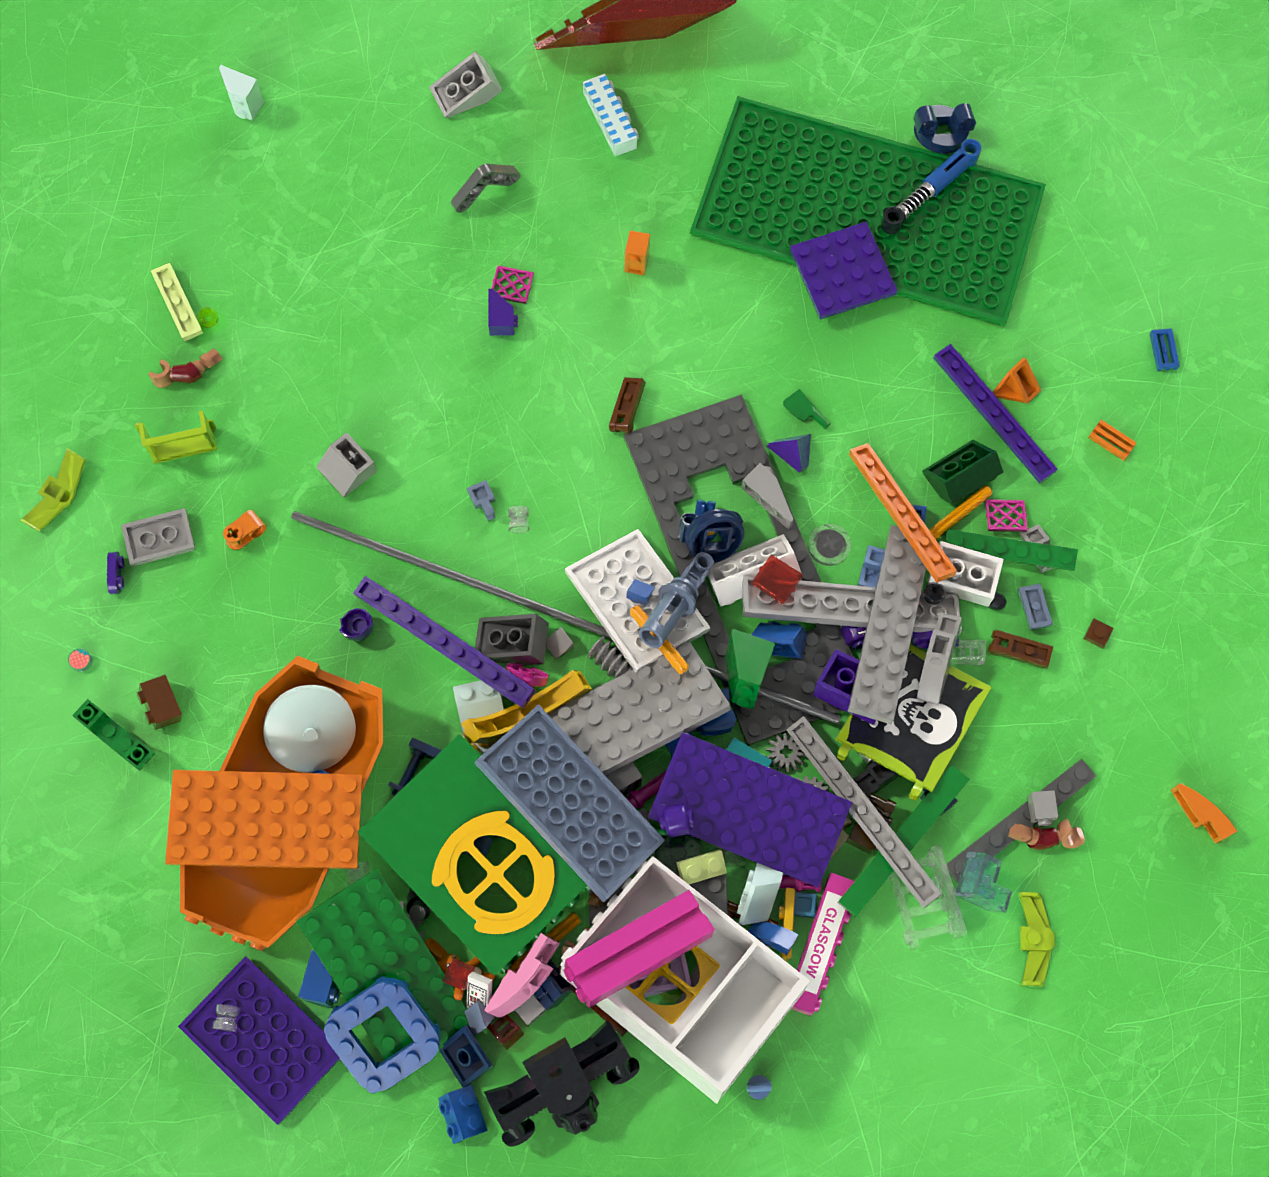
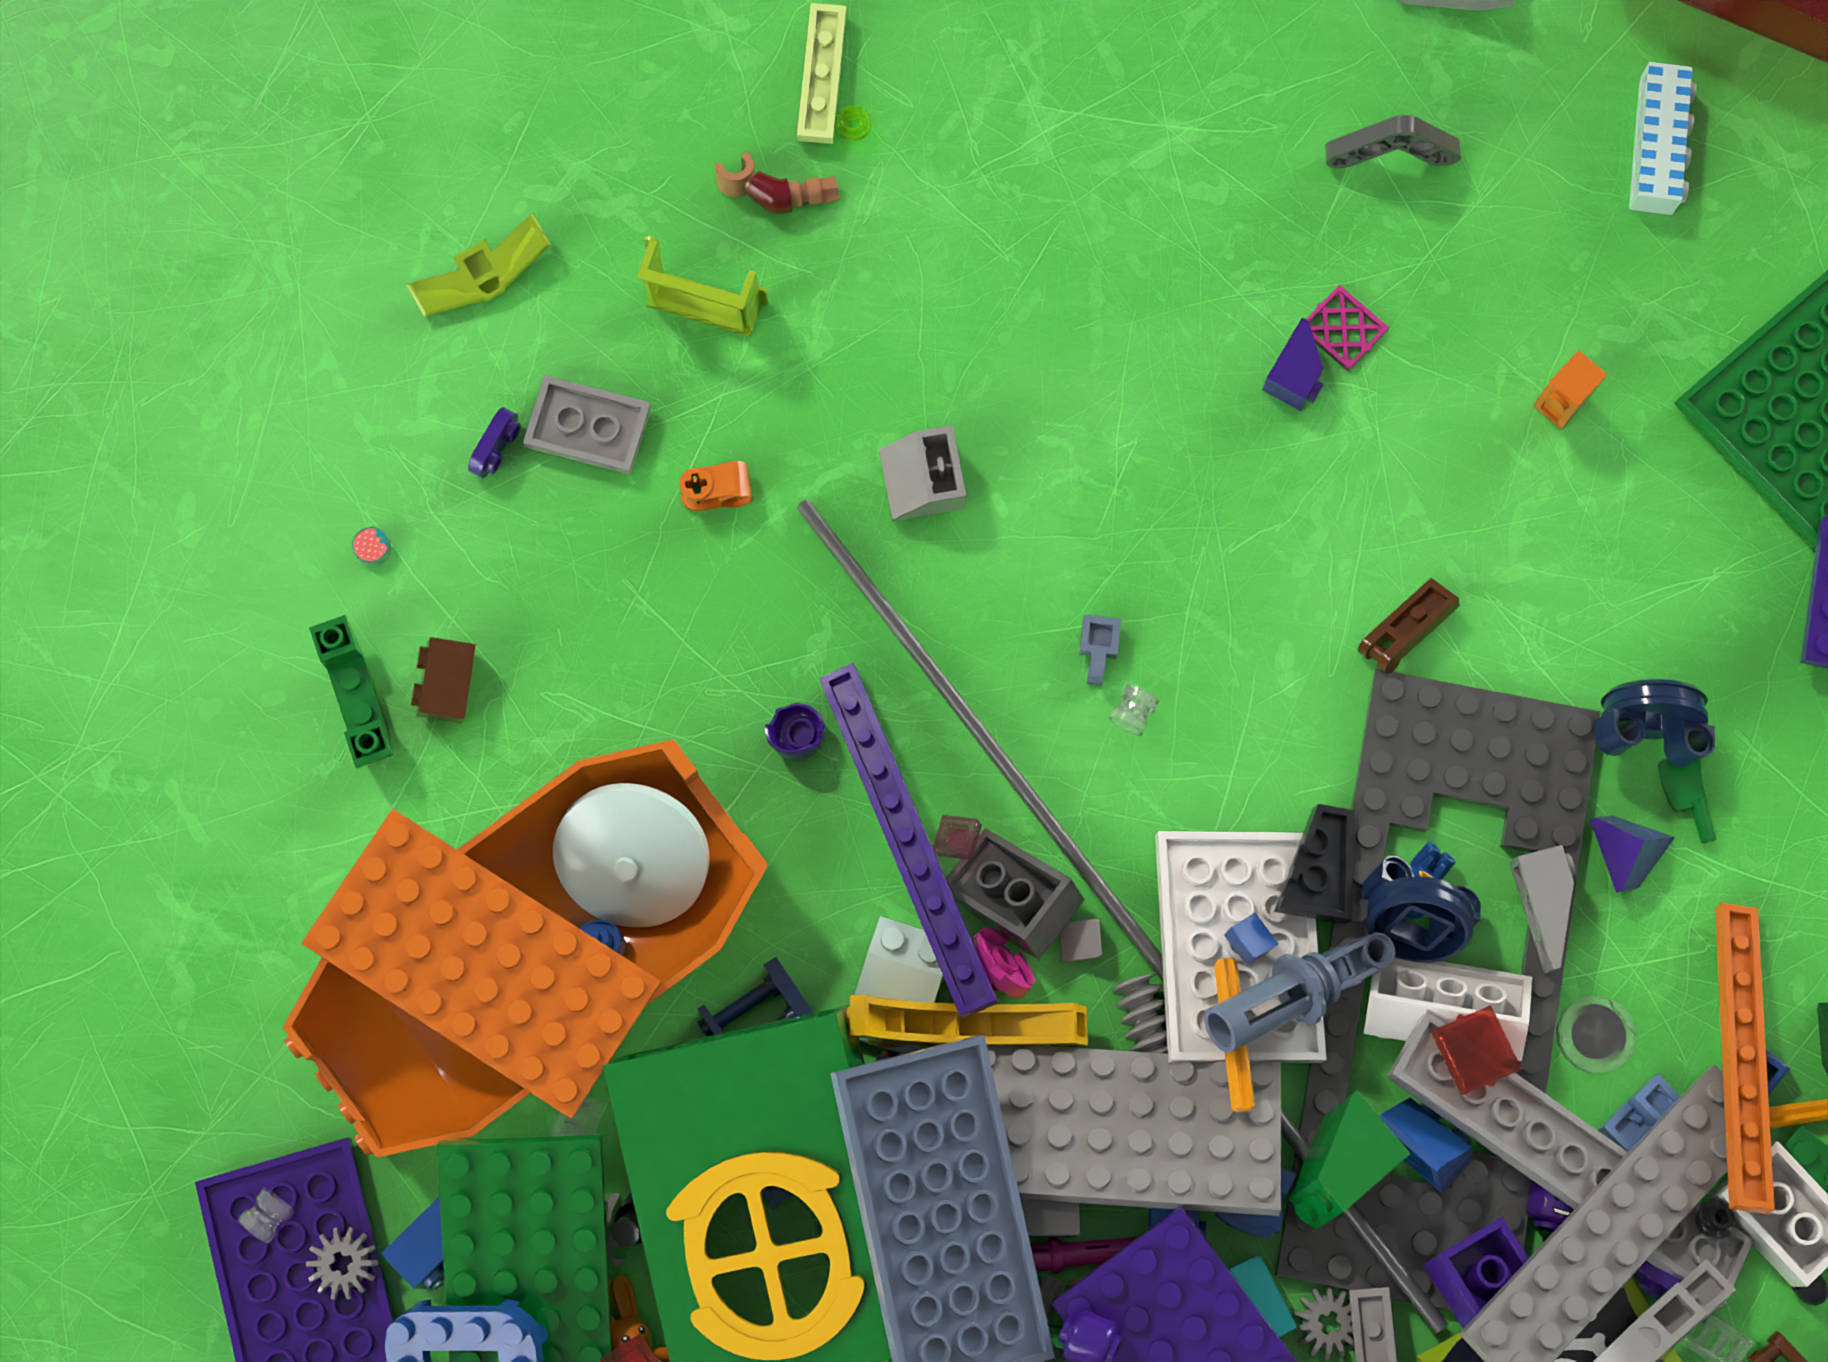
camera: 35 degrees right, 5 degrees up
none -> light grey gear [306,1227,379,1300]
none -> plate [933,815,982,860]
none -> black wing [1274,804,1354,924]
none -> dark blue piece [1595,679,1715,768]

